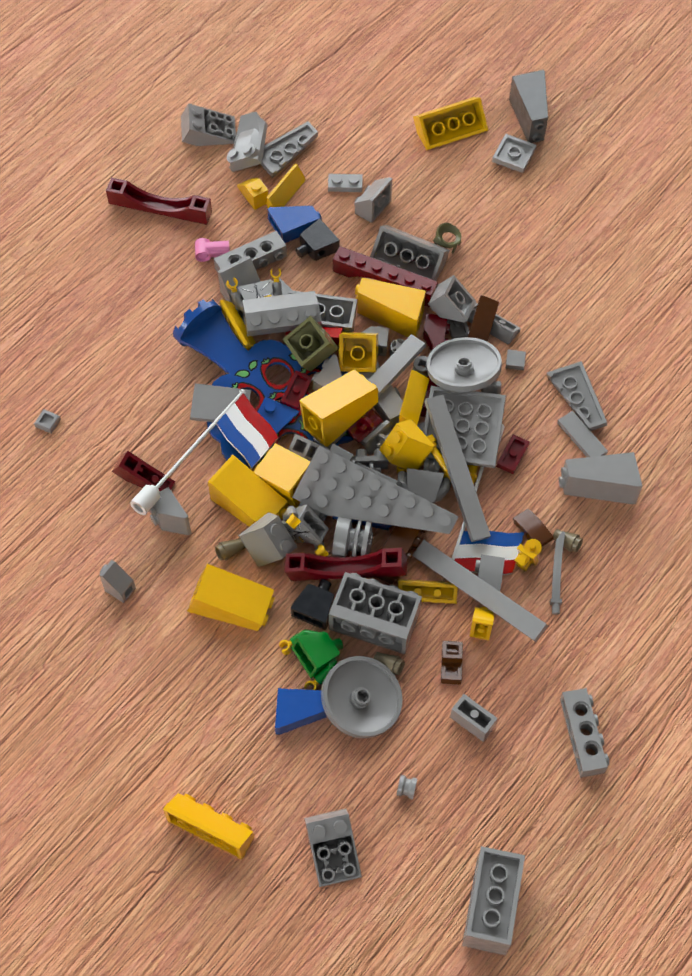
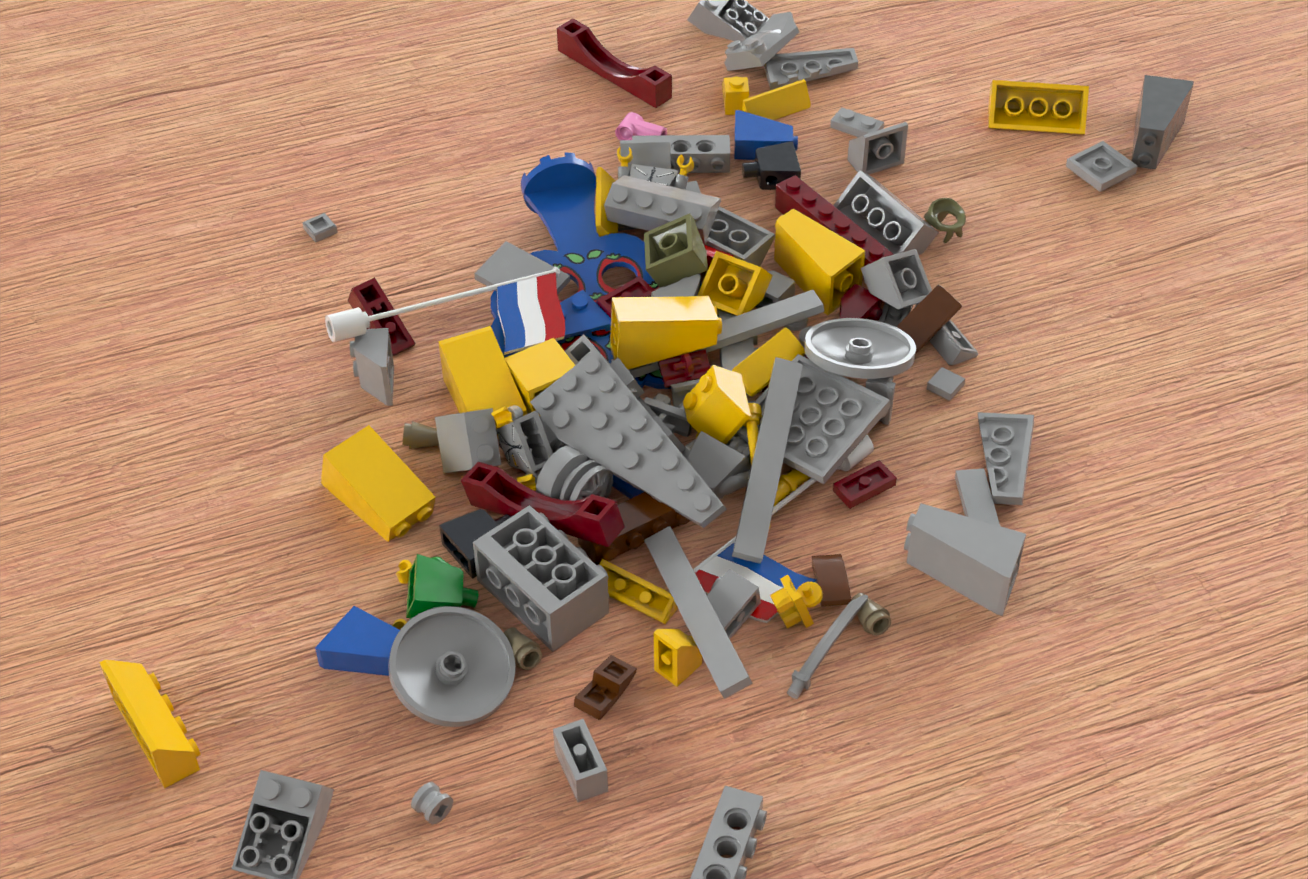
camera: 30 degrees right, 15 degrees down
light grey slope [100,560,136,603] -> none

